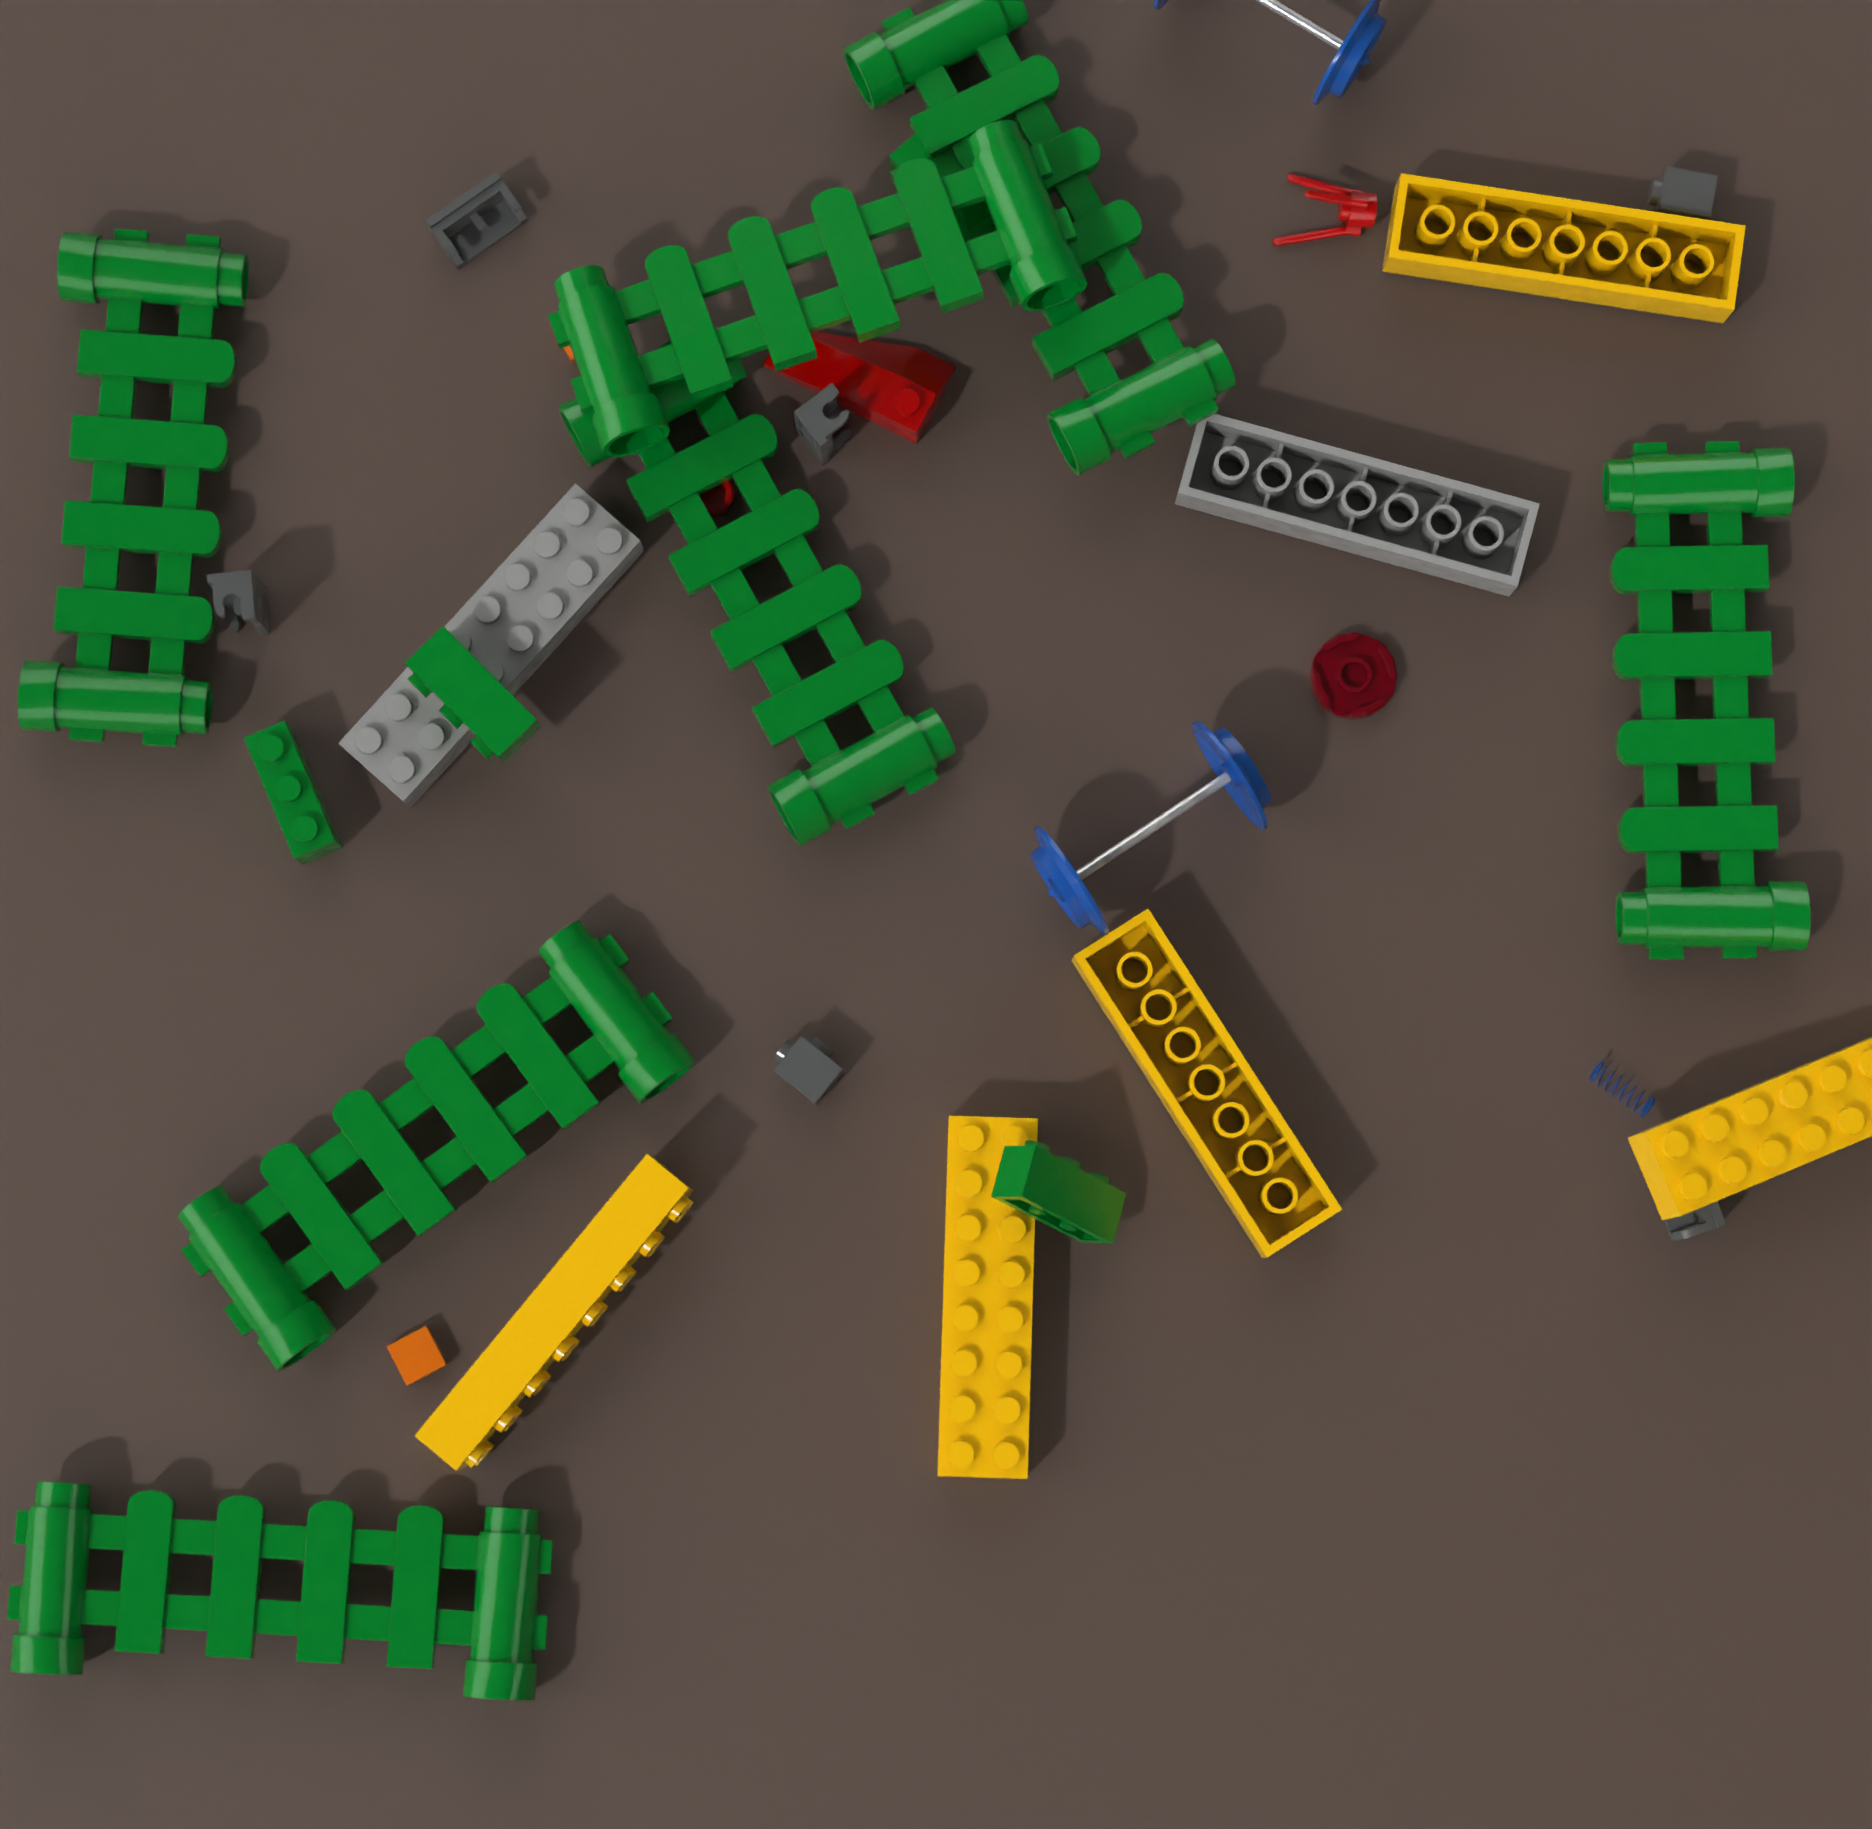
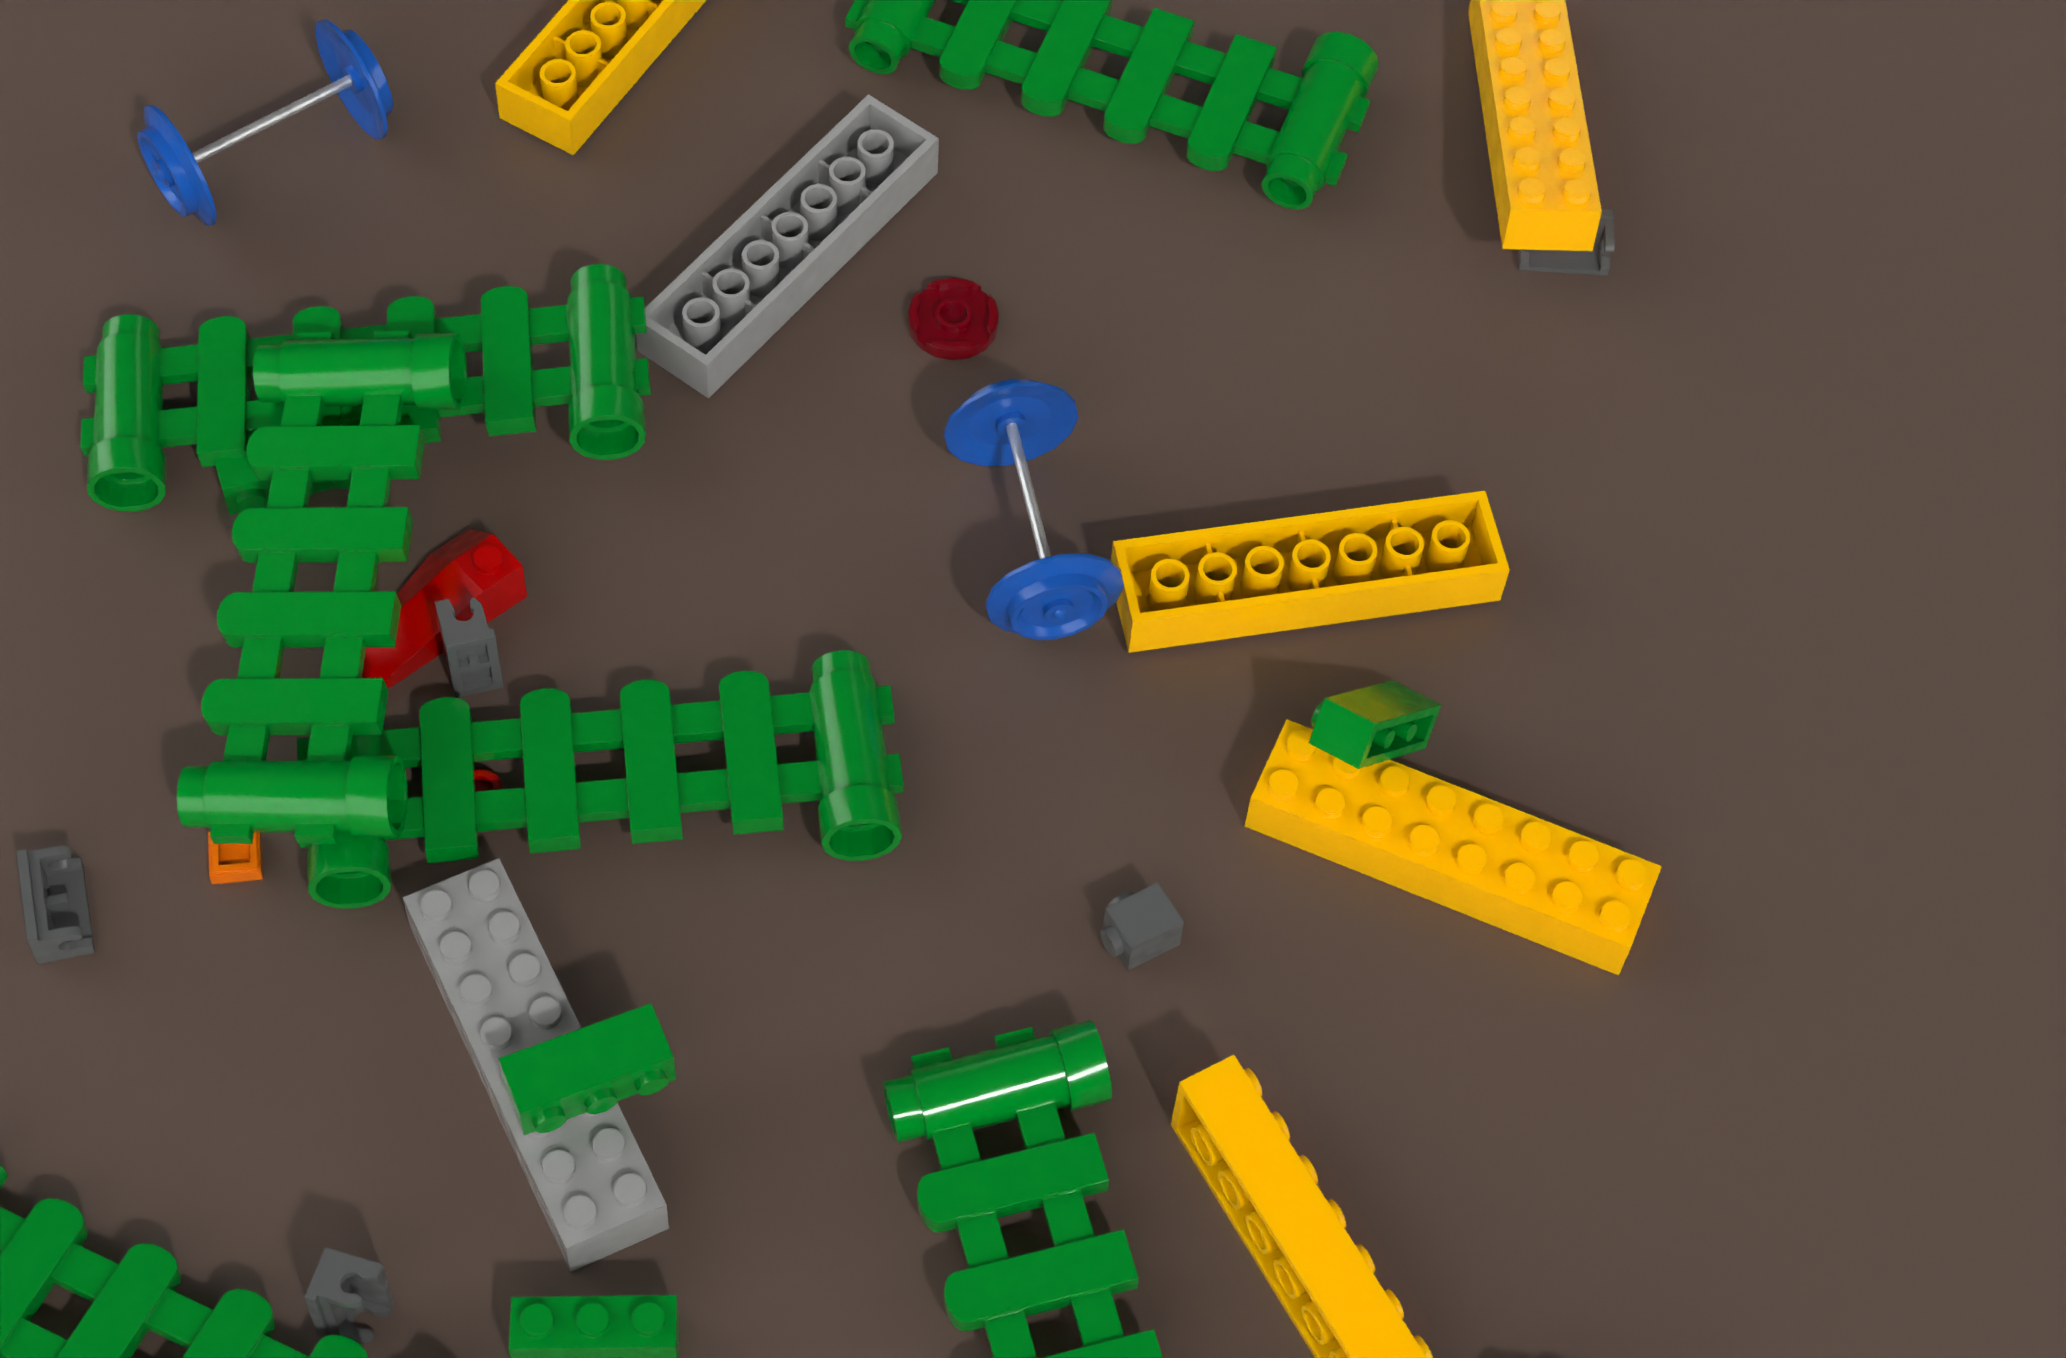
camera: 70 degrees left, 25 degrees down
red plant [1272,174,1377,246] -> none
blue piece [1589,1061,1656,1118] -> none

